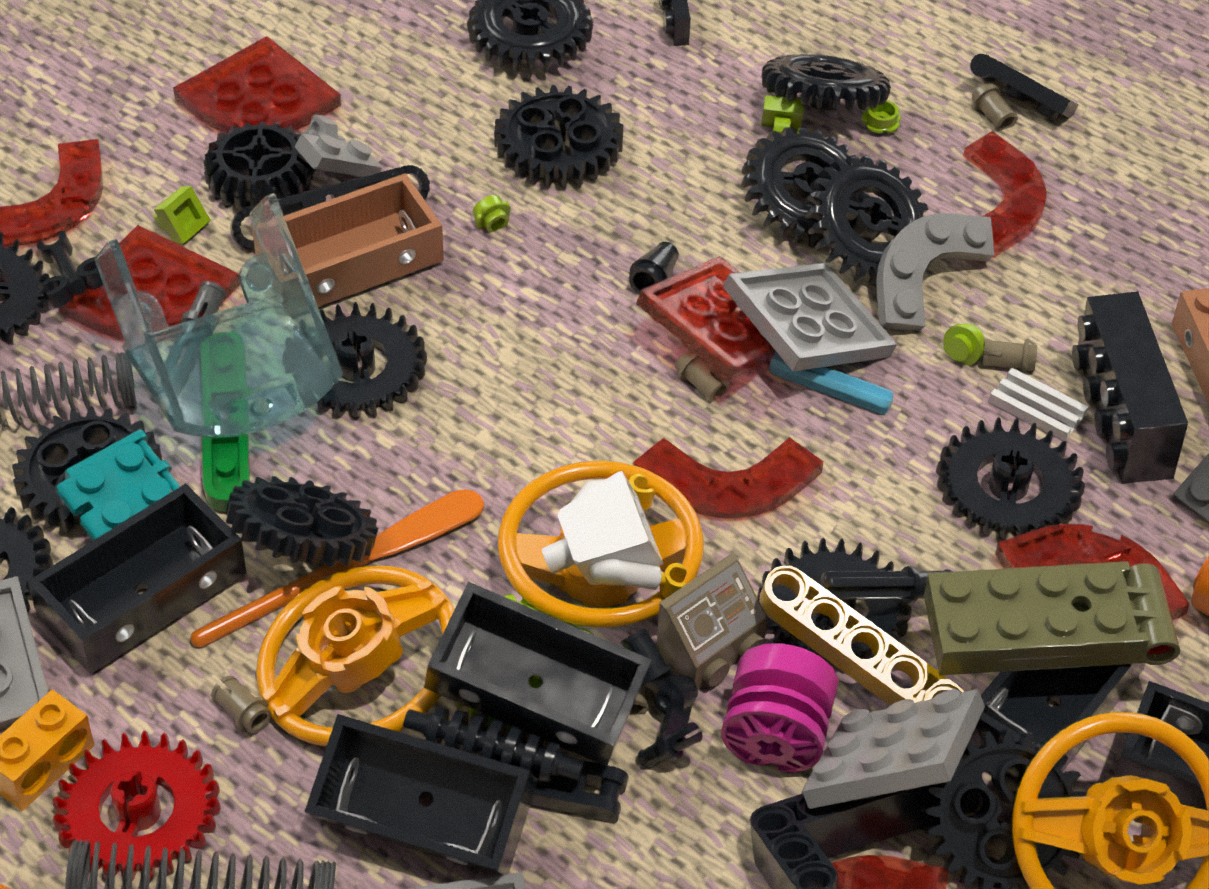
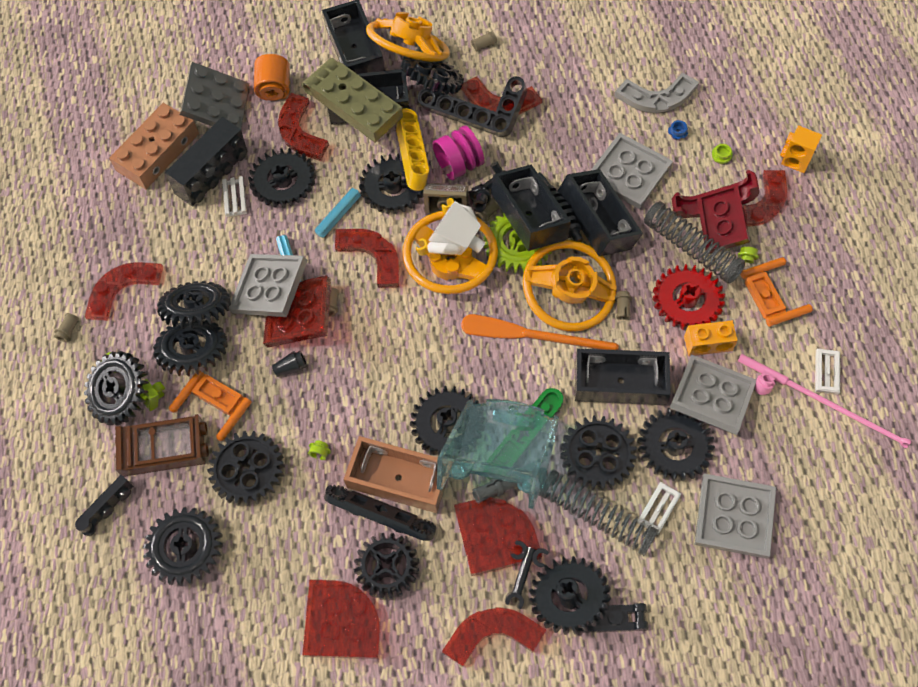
camera: 130 degrees left, 15 degrees up
teal plate [56,430,181,540] -> none
lime tile [153,186,211,244] -> none
black gear [225,476,379,568] -> none
light grey hinge [295,114,382,177] -> none
light grey plate [802,689,985,809] -> none
black axle [819,566,953,604] -> none
light grey plate [876,213,994,331] -> none
lime plate [943,324,985,366] -> none
black plate [970,53,1079,120] -> none
dark tan pin [982,339,1037,374] -> none
none -> reddish brown door [115,414,209,477]
none -> orange plate [169,370,252,441]
none -> medium azure axle [315,188,361,238]

